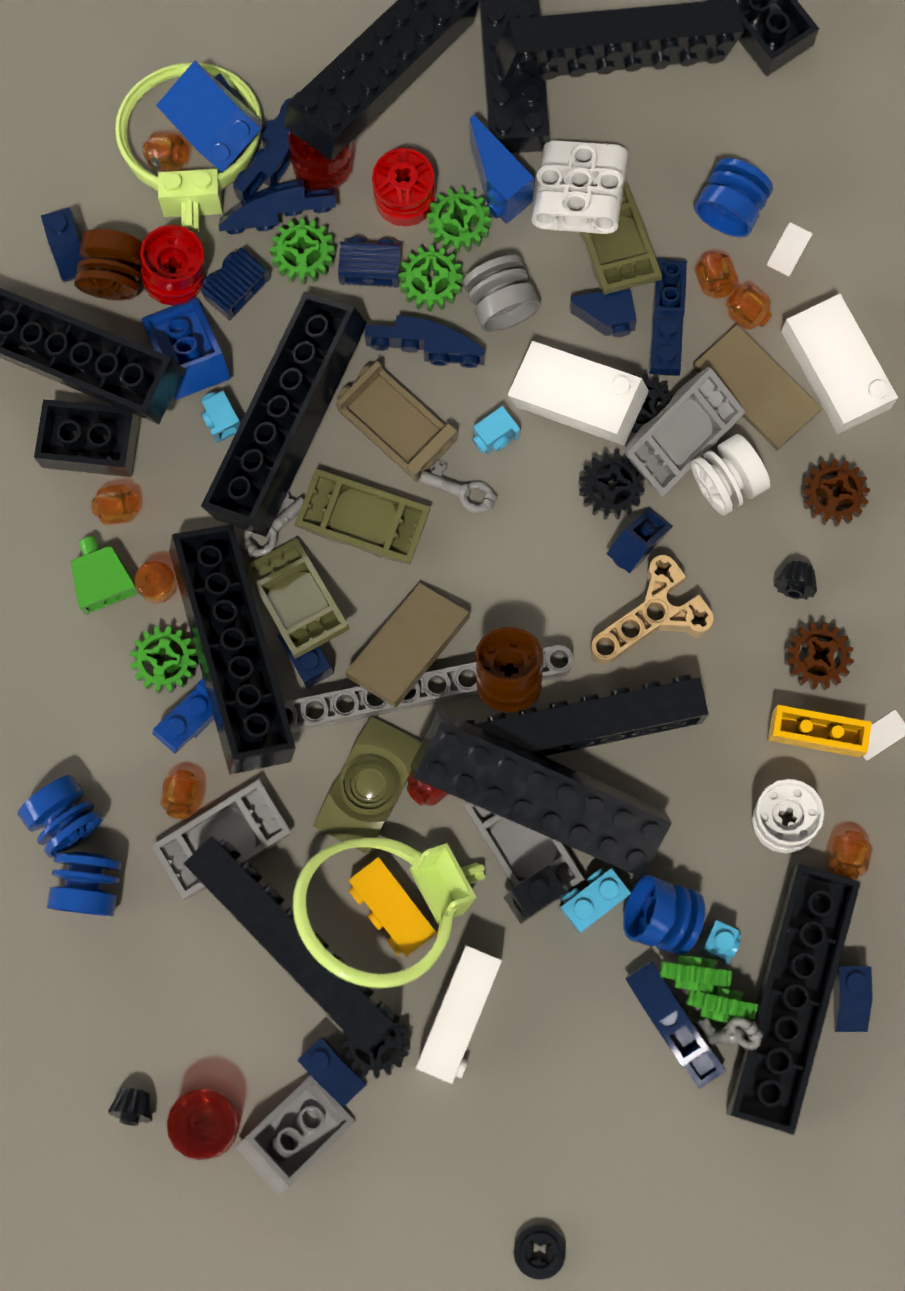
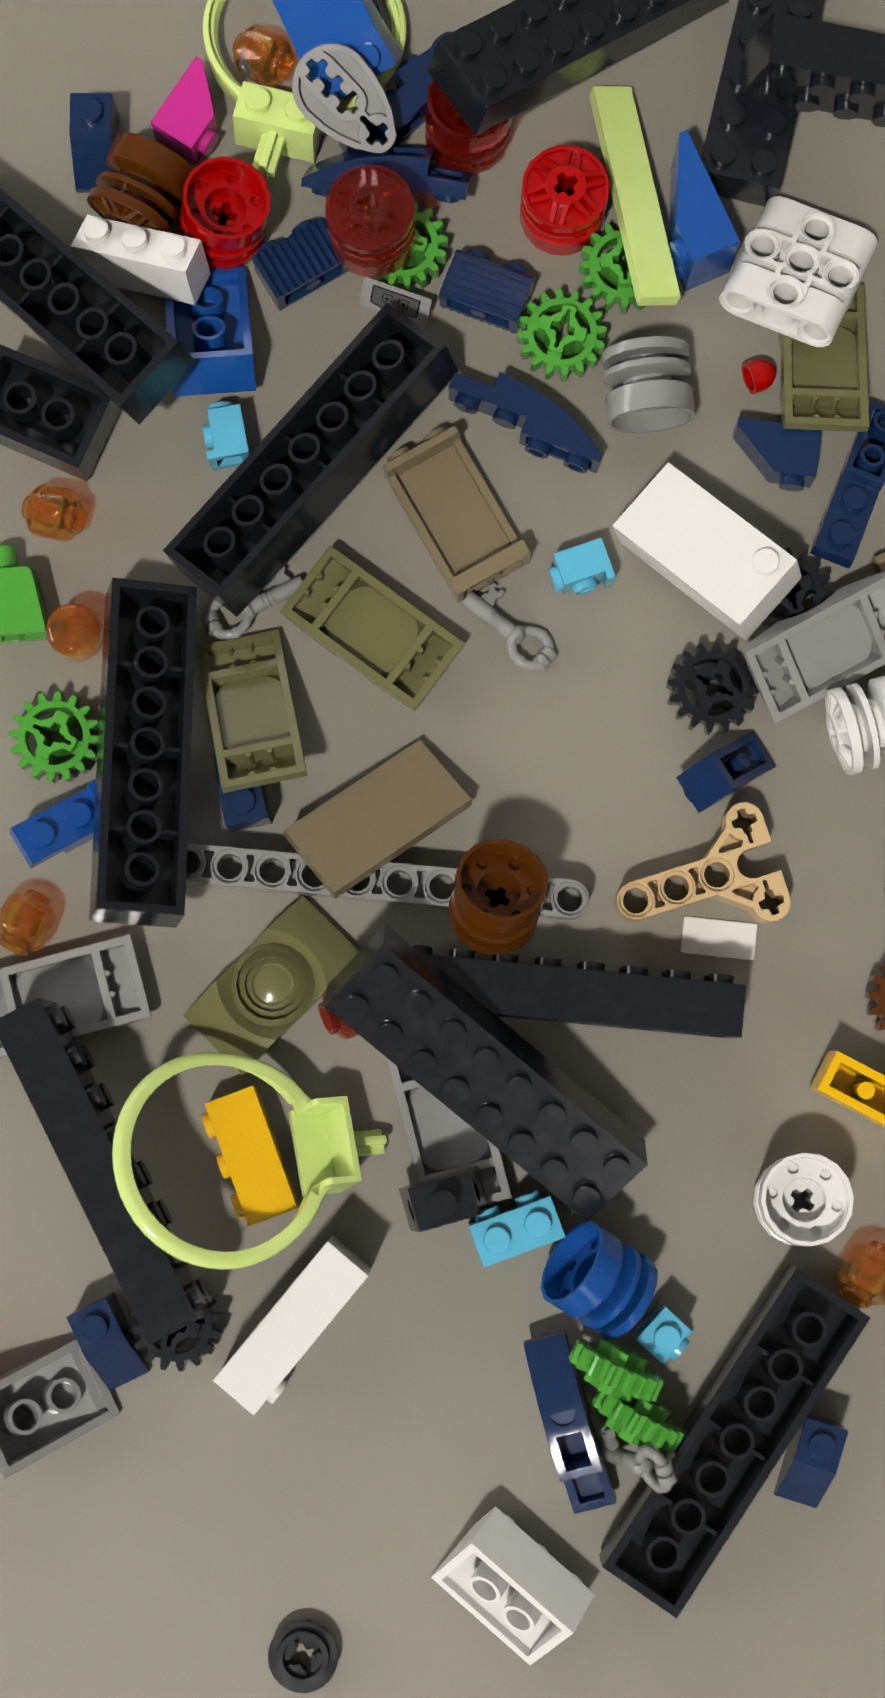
camera: 15 degrees right, 5 degrees up
none -> white brick [71,215,211,305]
none -> dark pink slope [150,56,219,165]
none -> light grey piece [292,42,396,153]
none -> clear red wheel [325,165,416,277]
none -> sticker [359,277,432,327]
none -> white slope [431,1506,596,1665]
none -> yellowish green tile [589,86,681,306]
none -> white sticker [681,916,757,960]
none -> red hinge [742,358,776,395]

